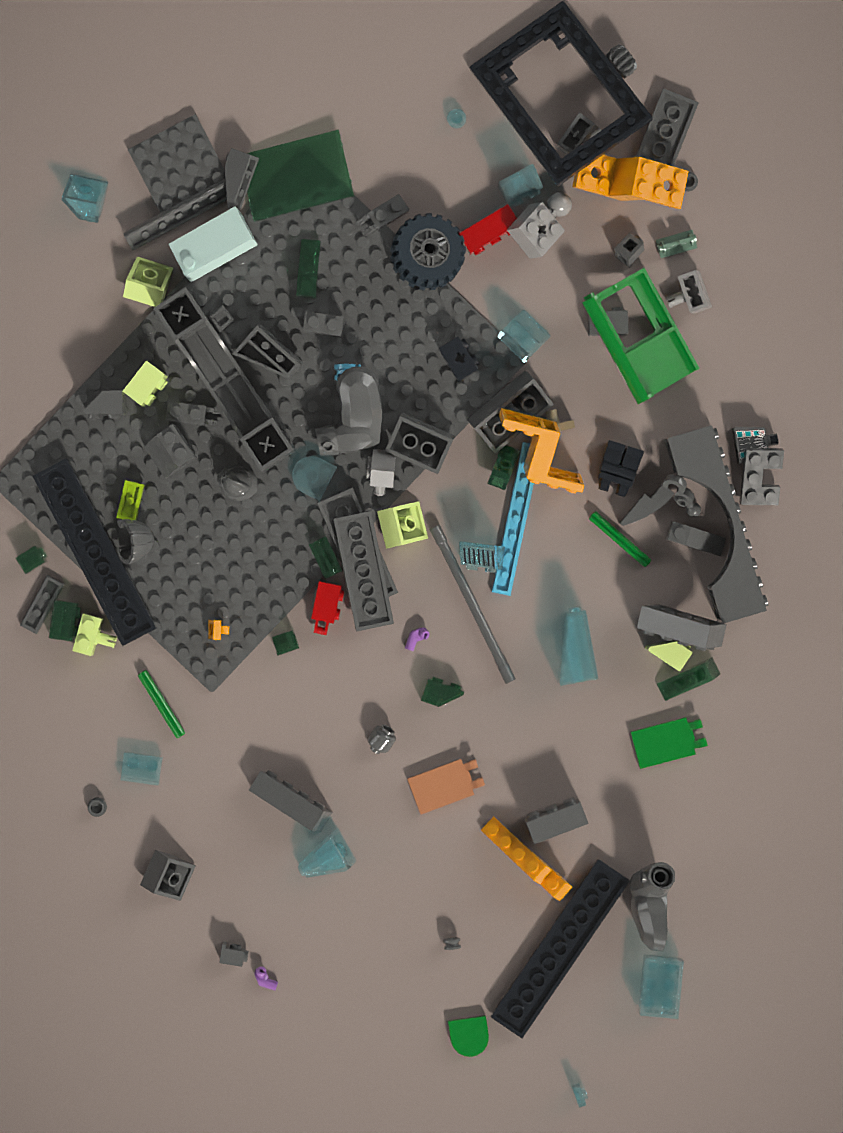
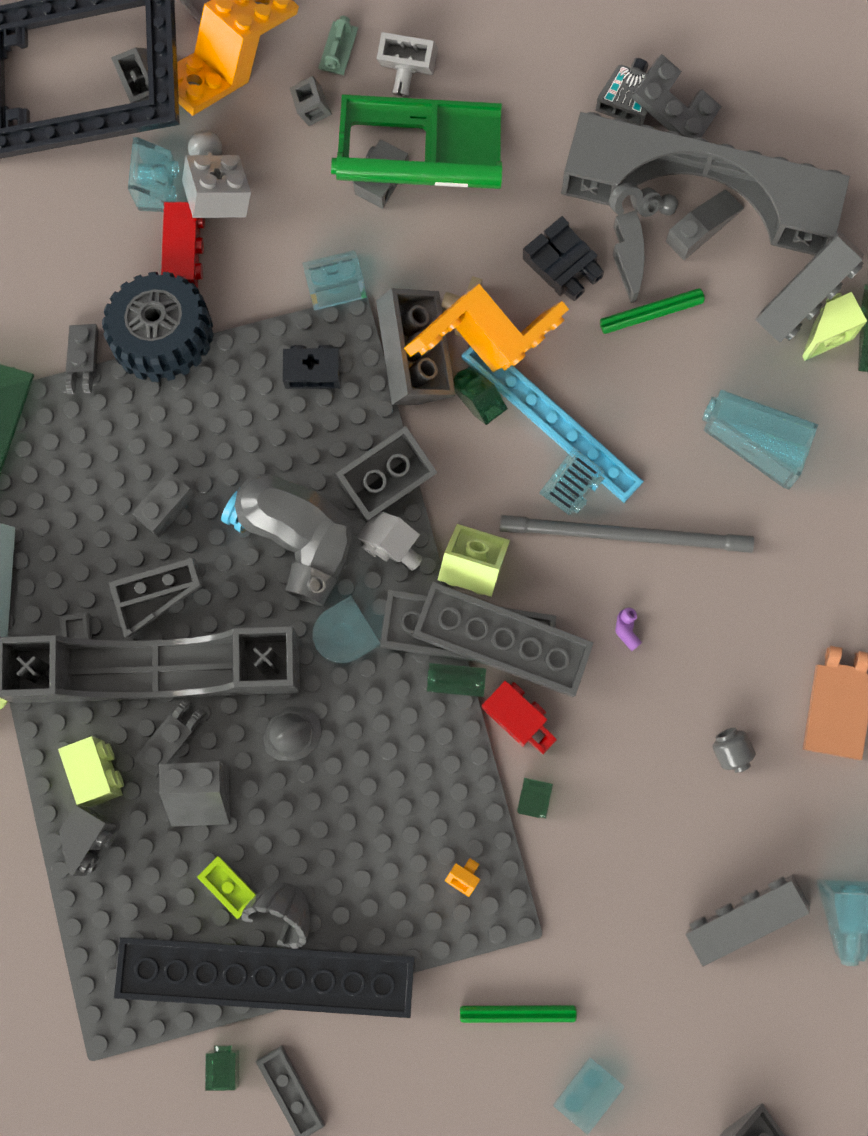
camera: 60 degrees left, 10 degrees down
clear green brick [49,600,81,641] -> none
yellowish green brick [72,613,117,656] -> none
clear green slope [296,239,321,298] -> none
clear green slope [421,676,465,707] -> none
clear light blue plate [447,109,466,129] -> none

